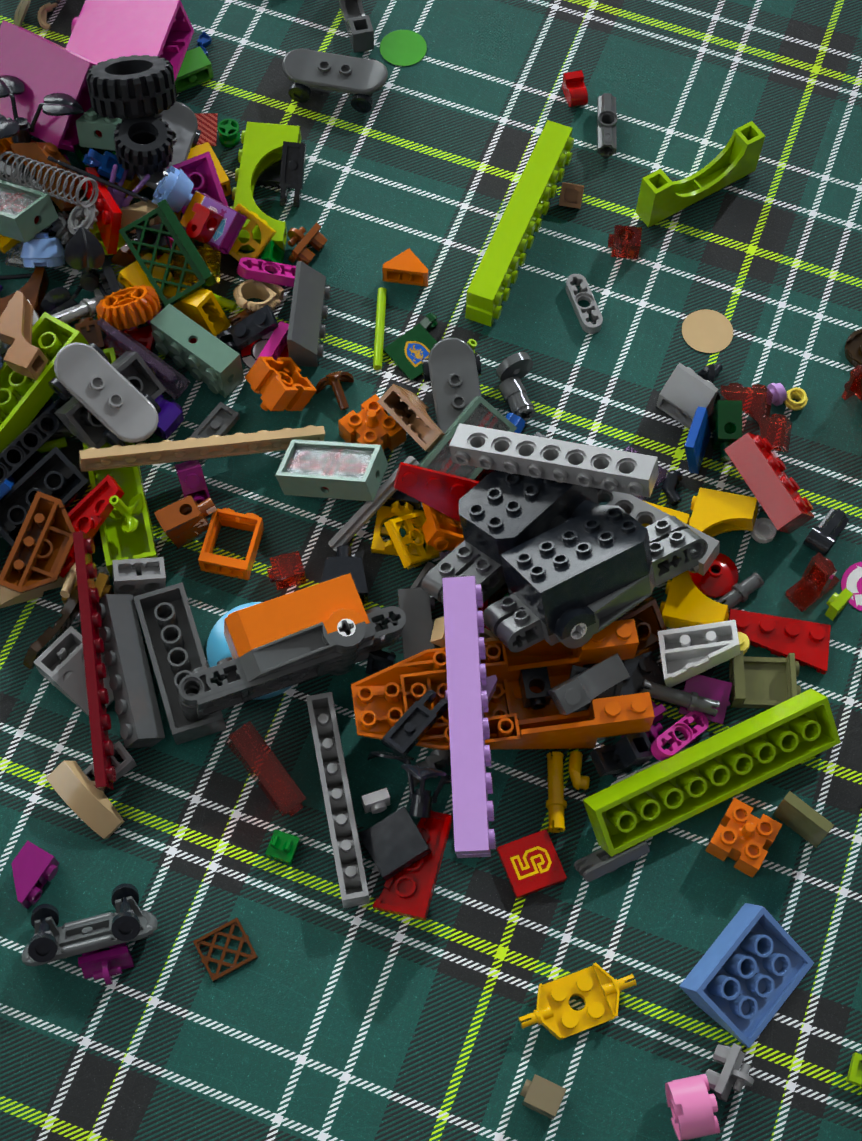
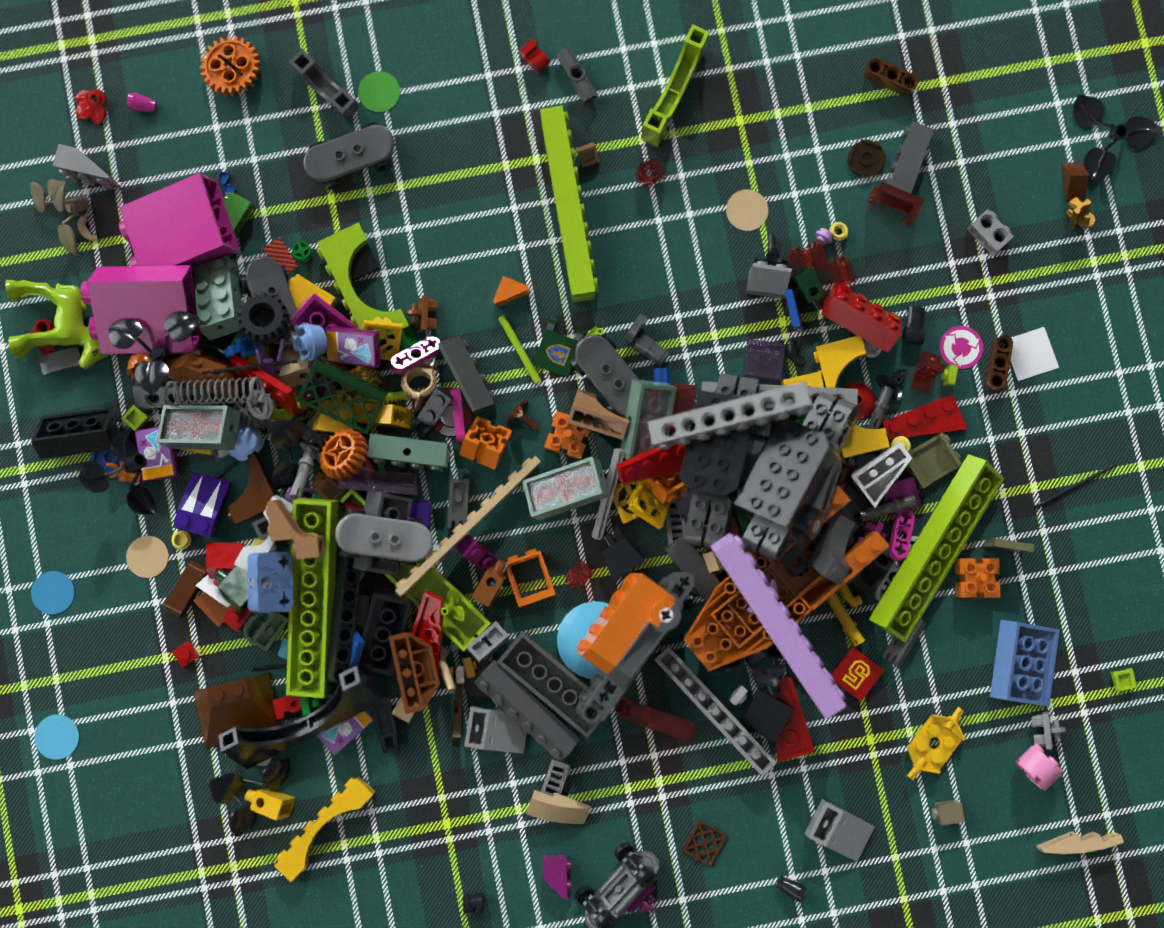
camera: 30 degrees left, 20 degrees up
dark red plate [73,531,116,791] -> none
black tyre [86,55,177,119] -> none
red leg [186,202,223,243] -> none
green tile [265,829,301,865] -> none
black hinge [279,141,307,207] -> none
black hinge [382,689,448,759] -> none
light grey beam [565,274,603,334] -> none
none -> black cone [776,876,806,902]
none -> light grey slope [804,799,875,861]
none -> black plant [875,369,907,401]

